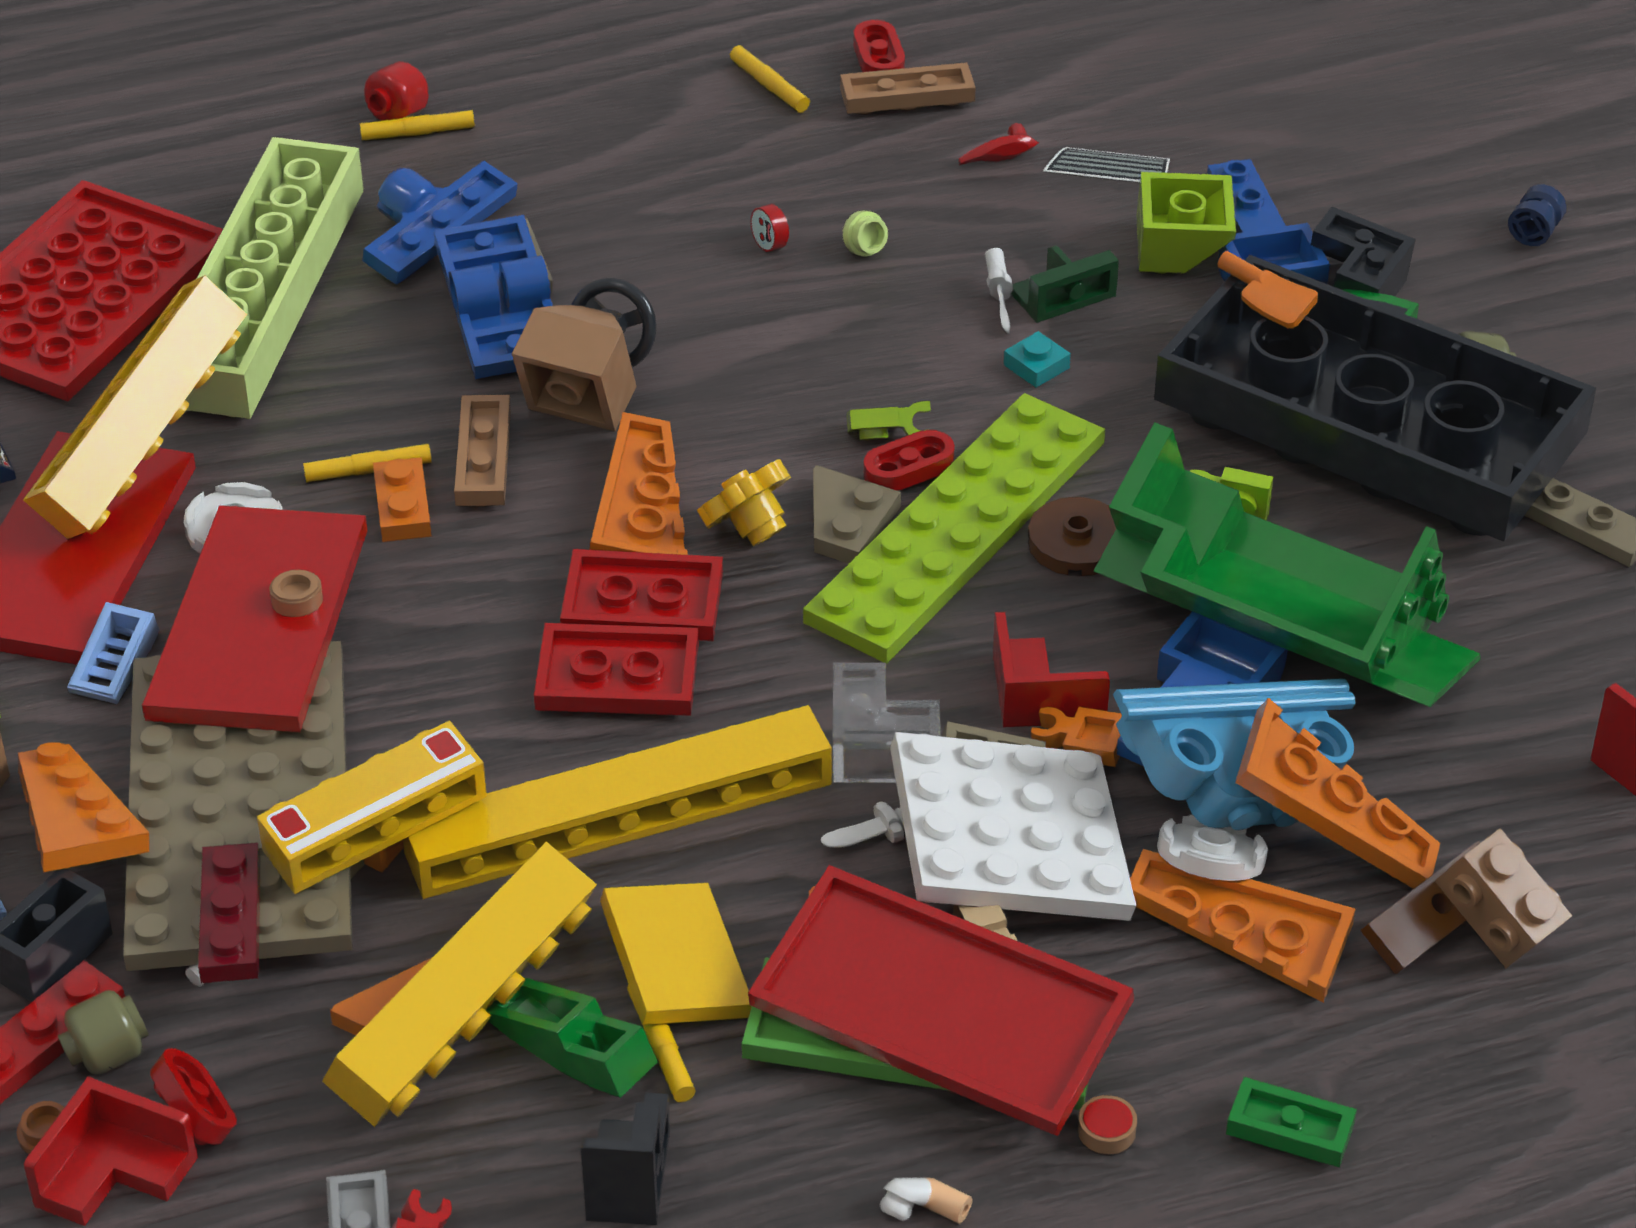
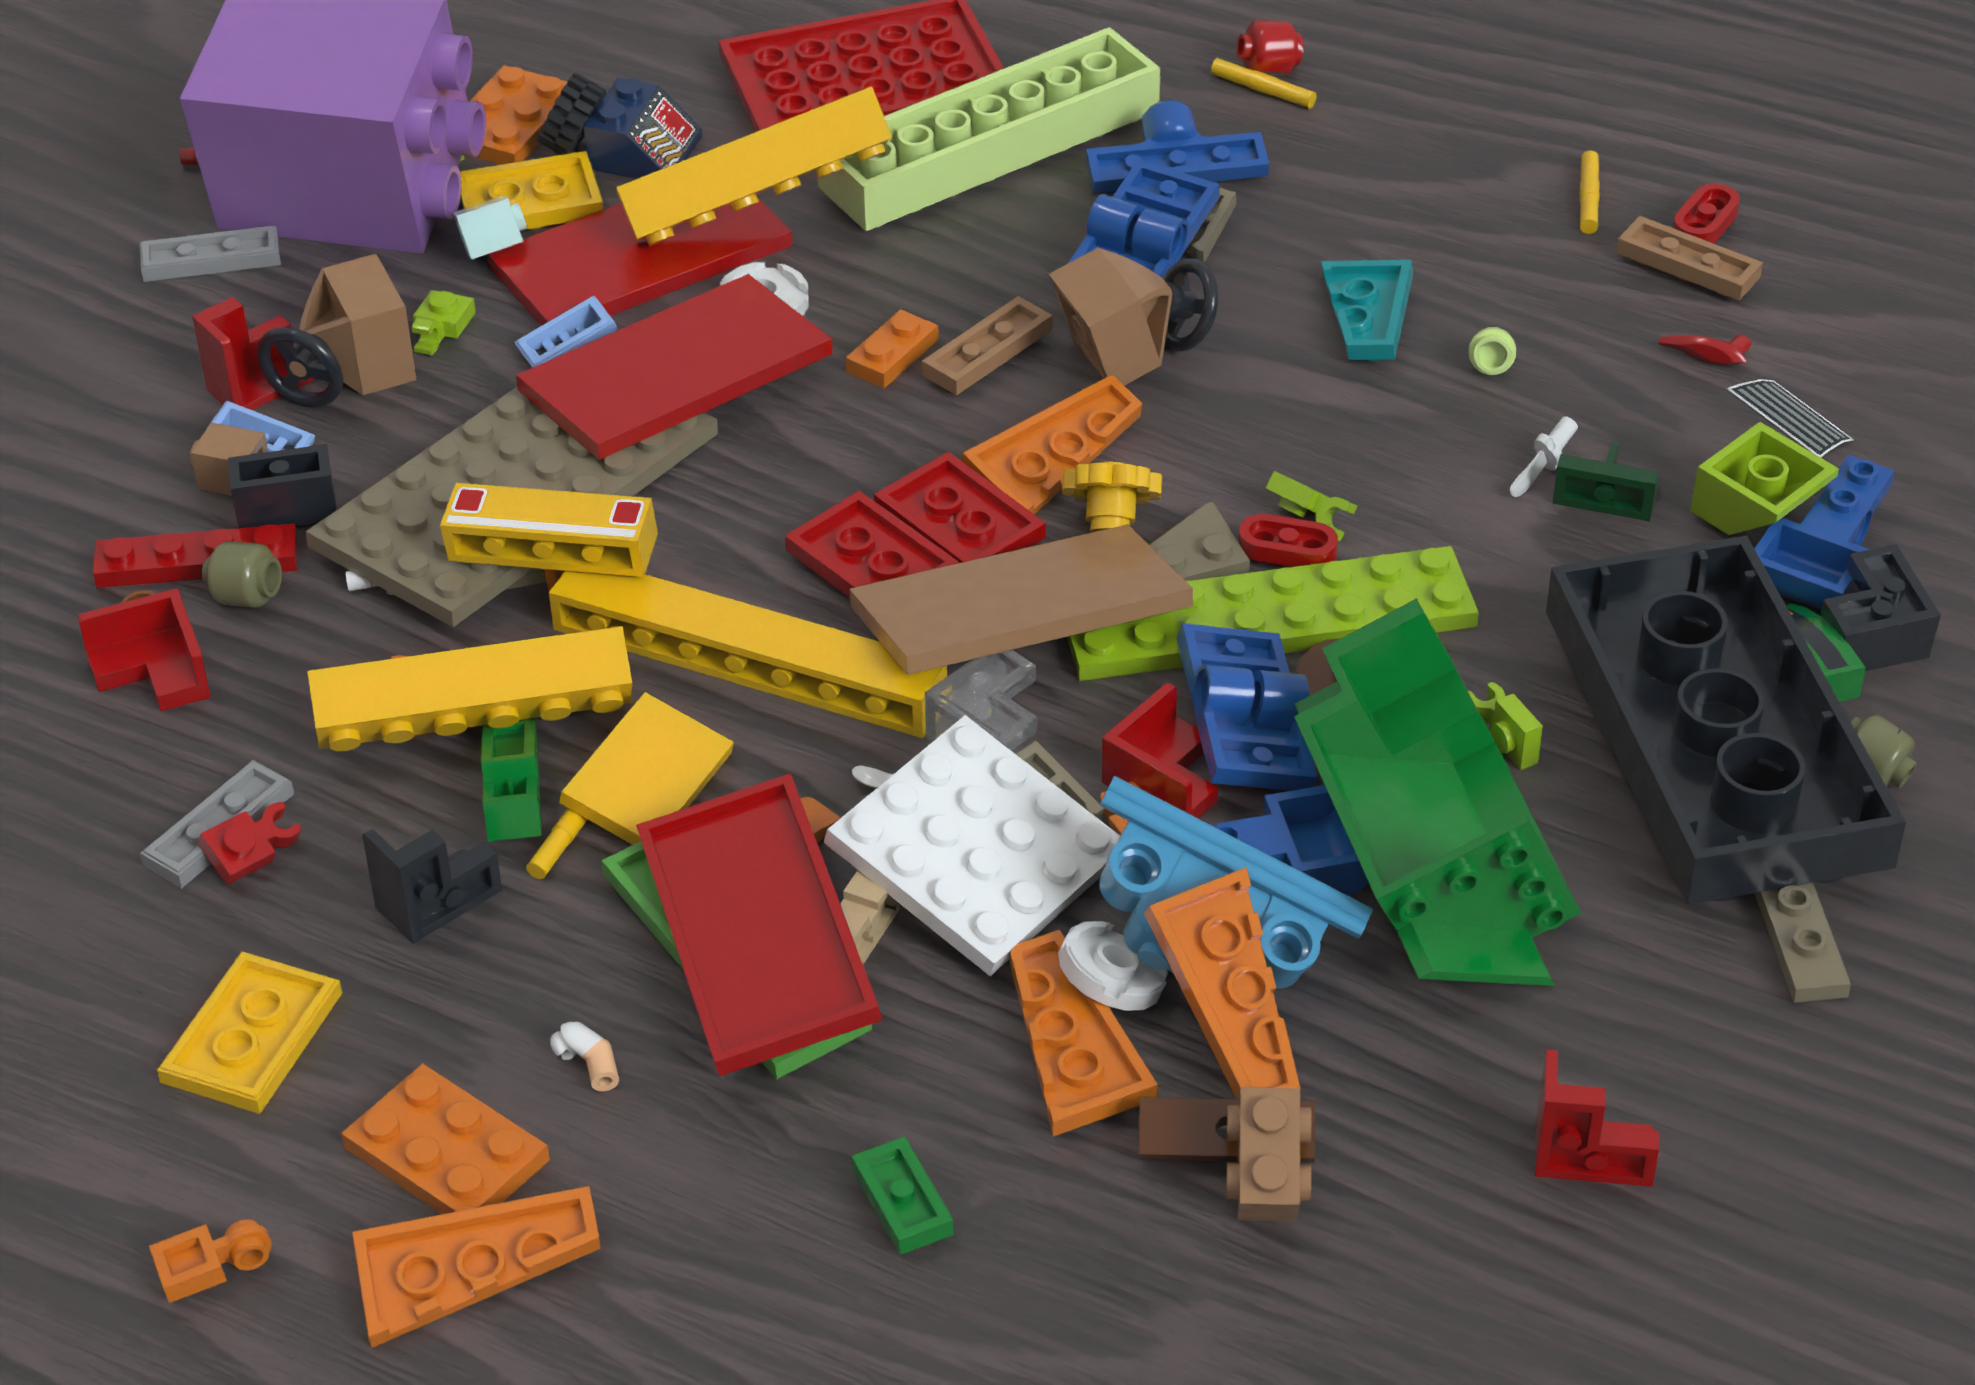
camera: 45 degrees right, 0 degrees up
orange wing [18,742,149,873] -> none
red plate [150,1048,237,1145] -> none
dark red plate [198,843,261,983] -> none
medium nougat tile [269,570,323,617] -> none
yellow piece [303,444,432,482] -> none
tile [751,204,789,252] -> none
teal plate [1004,331,1071,388] -> none
tile [1078,1095,1137,1154] -> none
orange piece [1217,251,1318,328] -> none
none -> medium nougat tile [850,524,1193,675]
none -> blue plate [1177,623,1318,791]
none -> teal wing [1321,260,1413,361]

